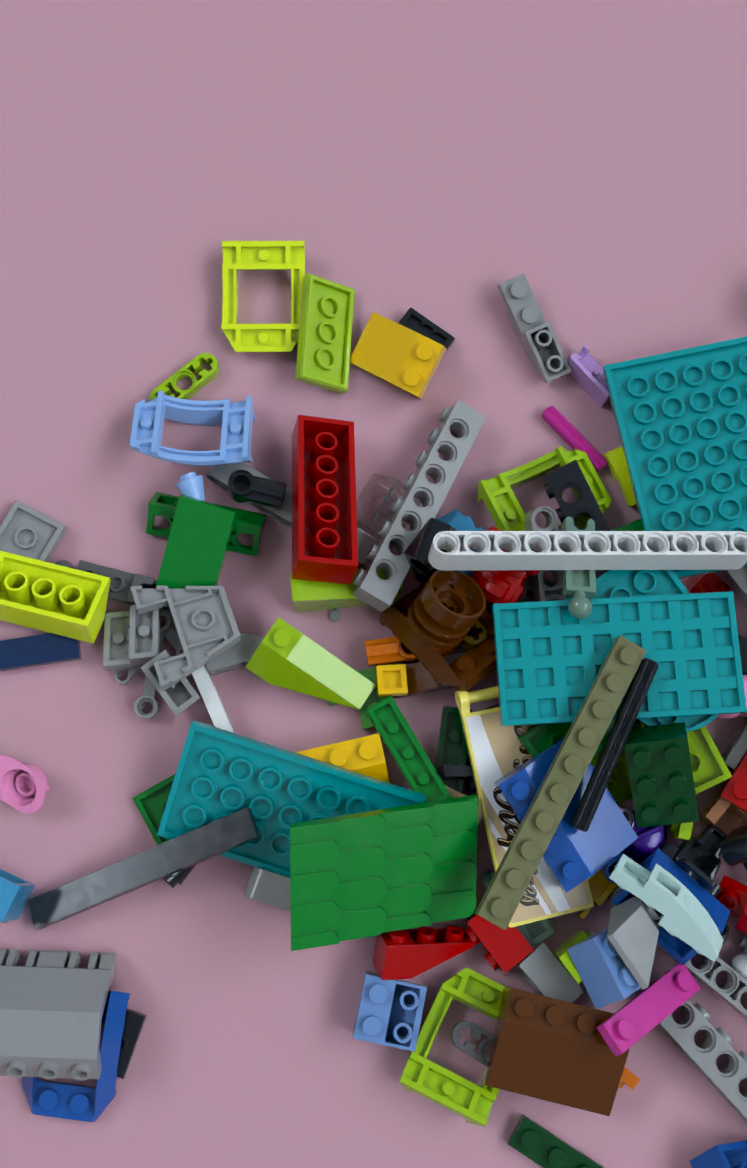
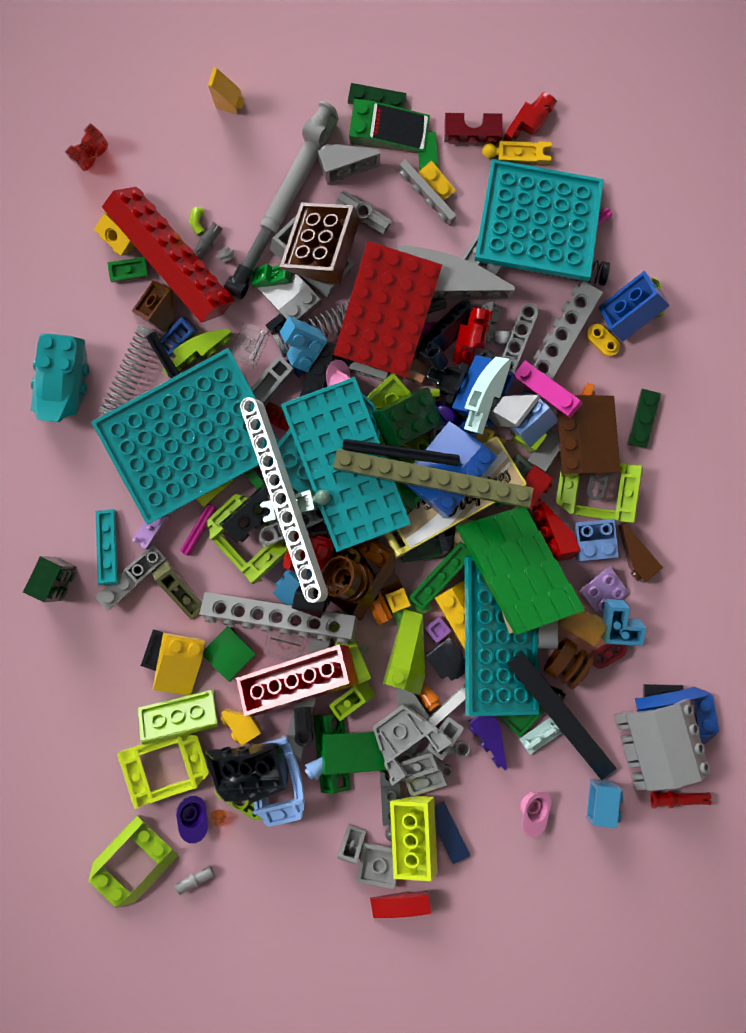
camera: 100 degrees left, 10 degrees up
none -> dark green brick [23,556,77,603]
none -> lime wedge [88,816,179,908]
none -> teal tile [95,509,119,586]
none -> olive slope [152,560,202,620]
none -> light grey pin [174,865,215,895]
none -> dark purple piece [176,796,208,843]
none -> green slope [203,626,257,682]
none -> black slope [205,743,289,803]
none -> clear orange hinge [211,809,226,827]
none -> yellow slope [221,709,263,746]
none -> lime slope [329,681,376,721]
none -> light grey slope [337,824,366,865]
none -> orange cone [419,682,442,712]
none -> medium lavender plate [425,616,451,643]
none -> black piece [425,637,465,681]
none -> dark purple slope [468,716,507,771]
none -> light aqua hinge [519,718,561,755]
none -> reddish brown wheel [544,637,595,690]
none -> clear yellow piece [558,607,607,646]
none -> lavender hinge [579,566,629,617]
none -> yellow plate [586,324,620,357]
none -> dark red plate [591,644,627,669]
none -> dark azure brick [600,599,646,646]
none -> reddish brown slope [619,523,663,582]

